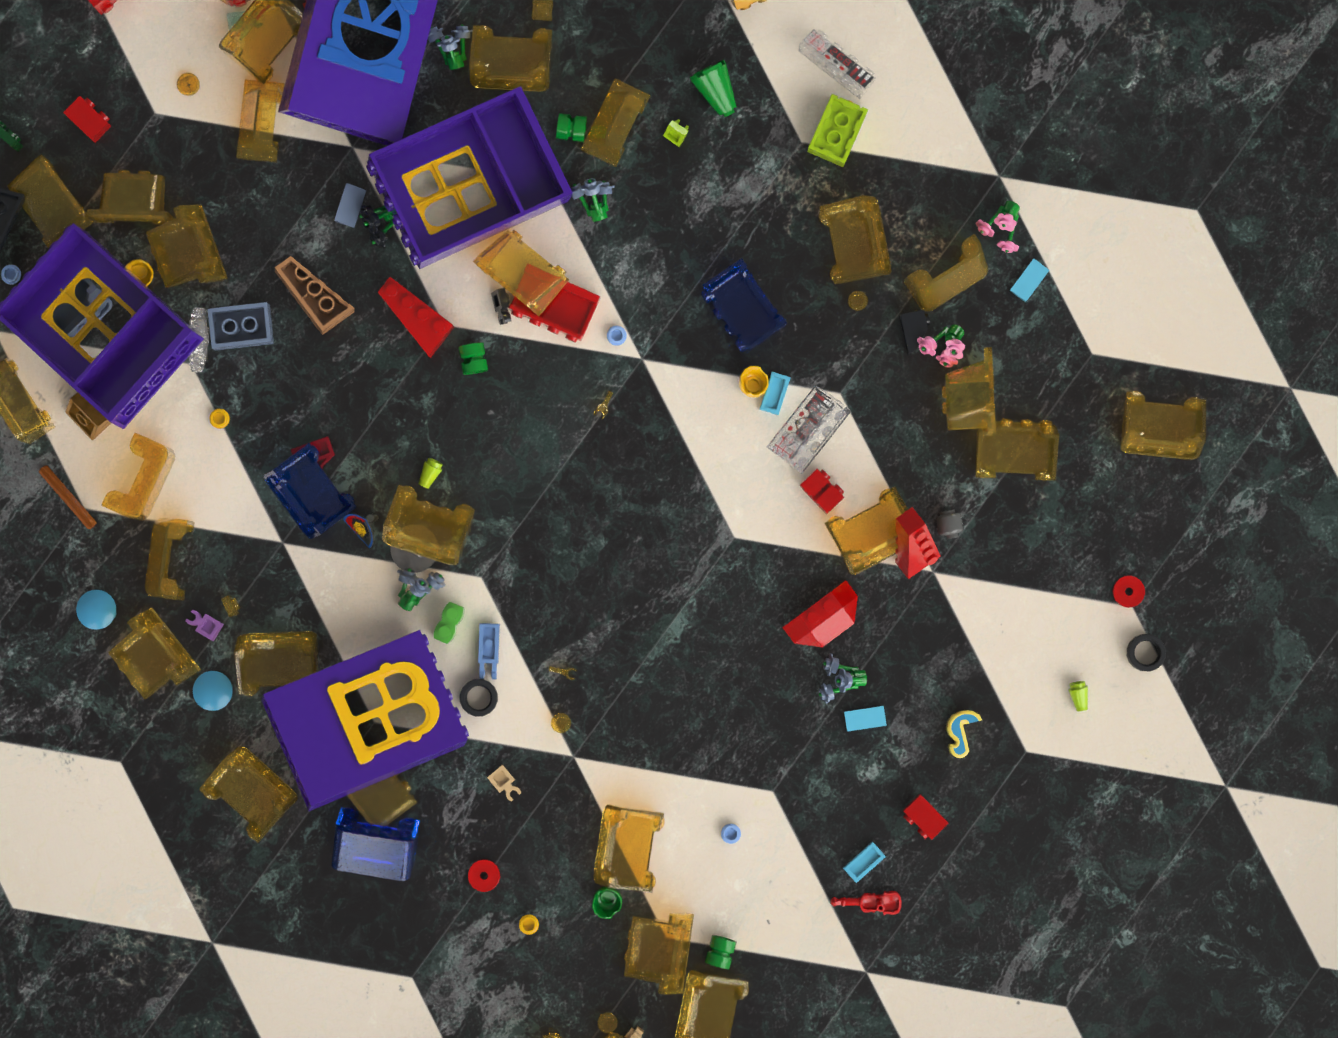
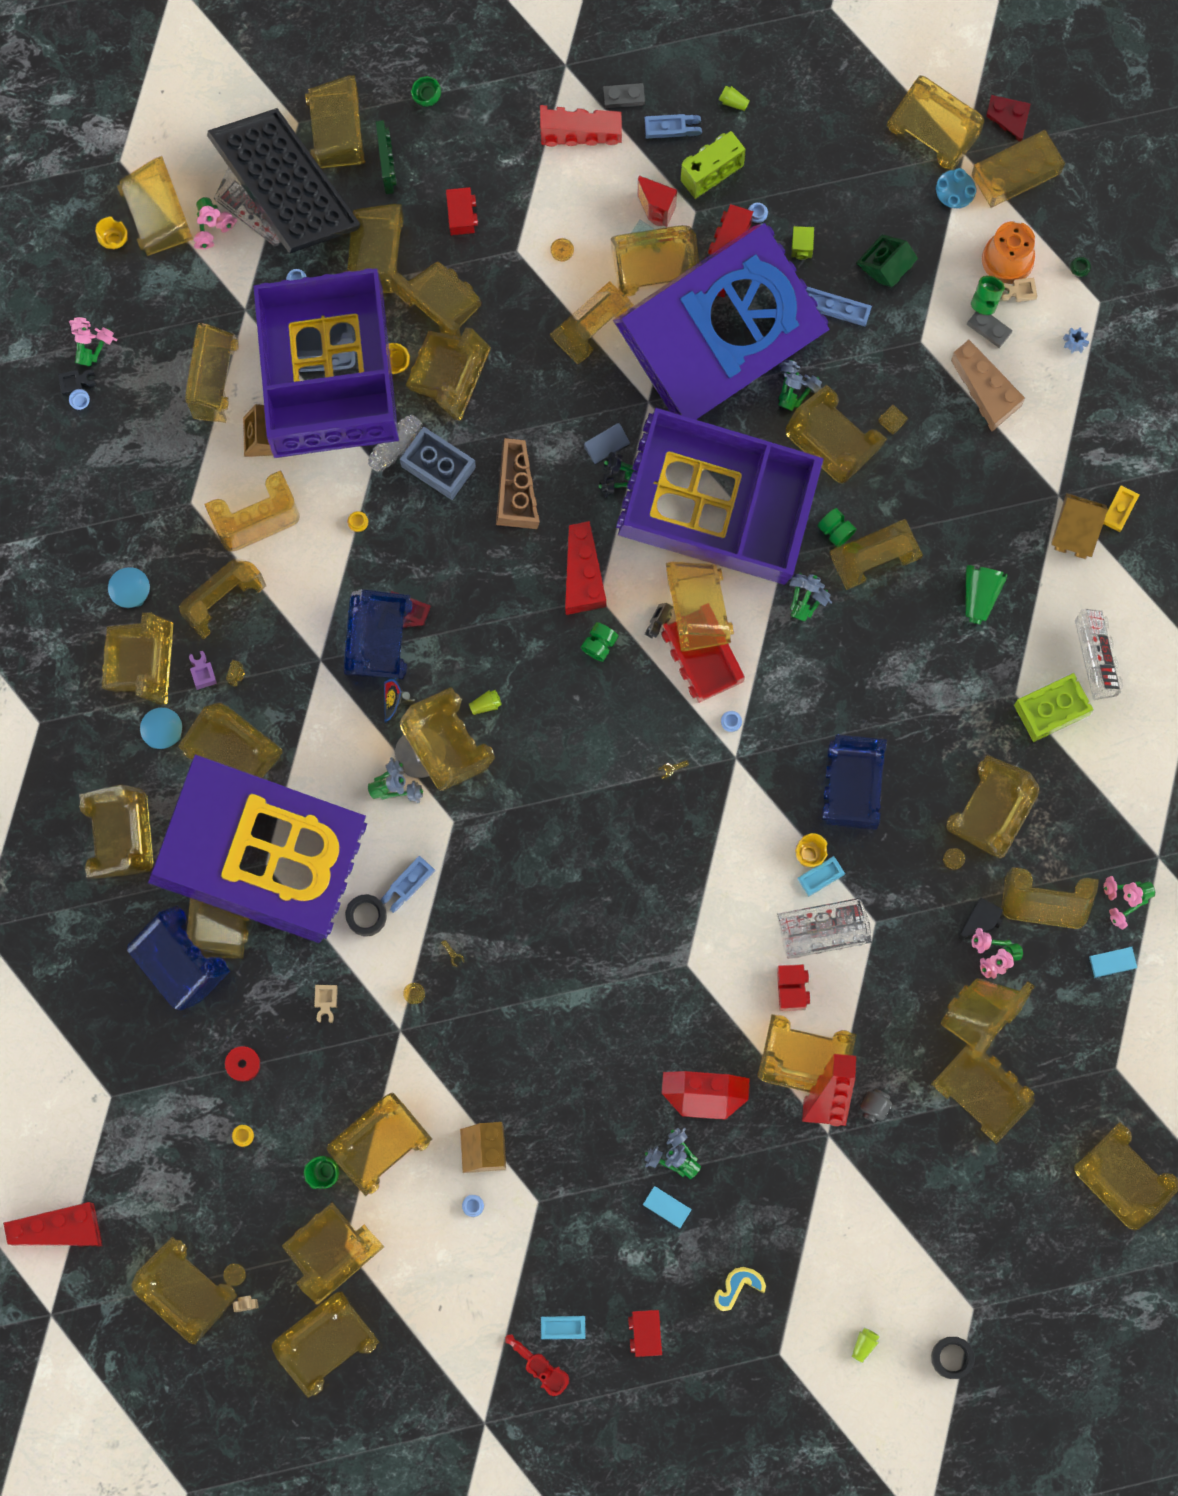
camera: 45 degrees right, 10 degrees down
dark orange axle [39,465,97,529] -> none
bright green brick [434,602,465,644] -> none
lime tile [663,119,689,147] -> none
green wheel [705,935,737,969] -> none
red piece [1112,576,1145,608] -> none
none -> pearl gold slope [460,1122,506,1173]

